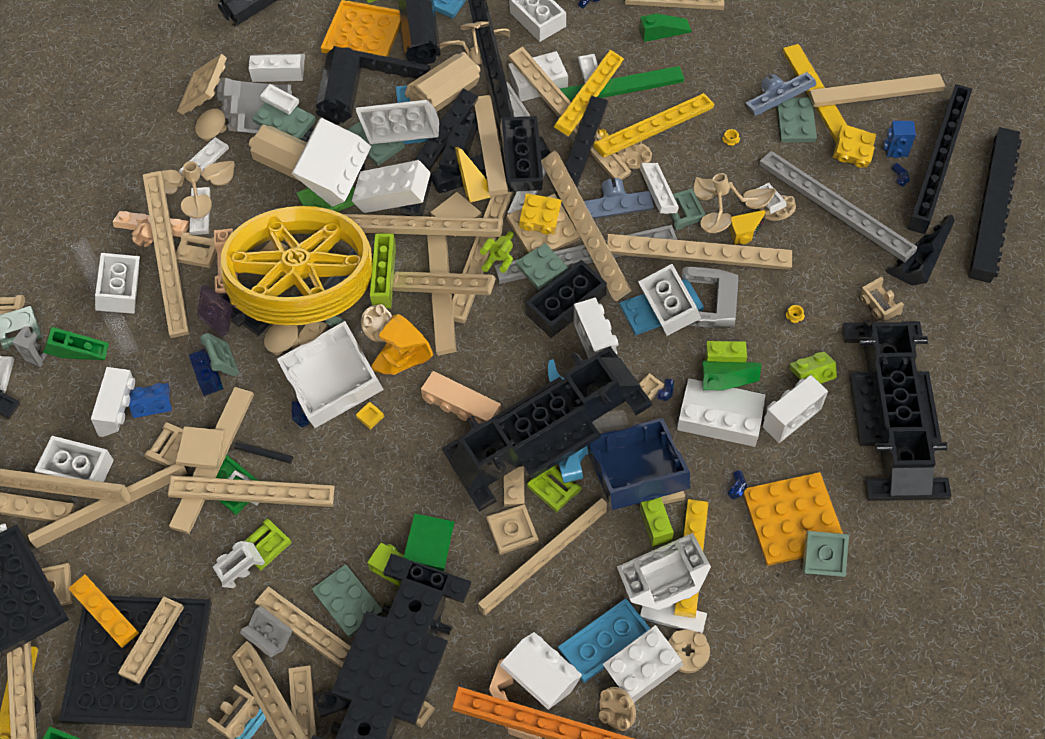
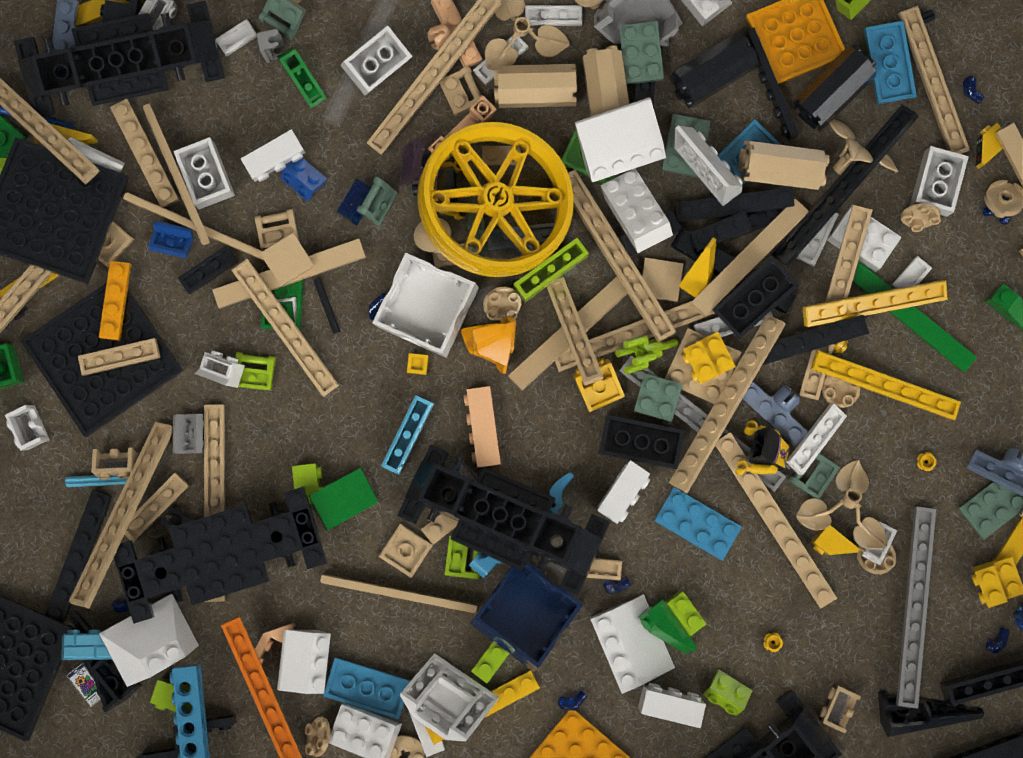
camera: 55 degrees right, 25 degrees up
white tile [260,84,299,115] -> none
sand green plate [312,564,383,638] -> none
white brick [638,264,701,336] -> none
light grey connector [682,267,738,328] -> none
none -> blue bracket [148,221,194,259]
none -> black plate [178,246,238,295]
none -> medium azure brick [381,395,434,475]
none -> tan brick [494,64,577,108]
none -> yellow plate [572,358,625,412]
none -> torso [735,420,791,475]
none -> tan dish [901,203,941,232]

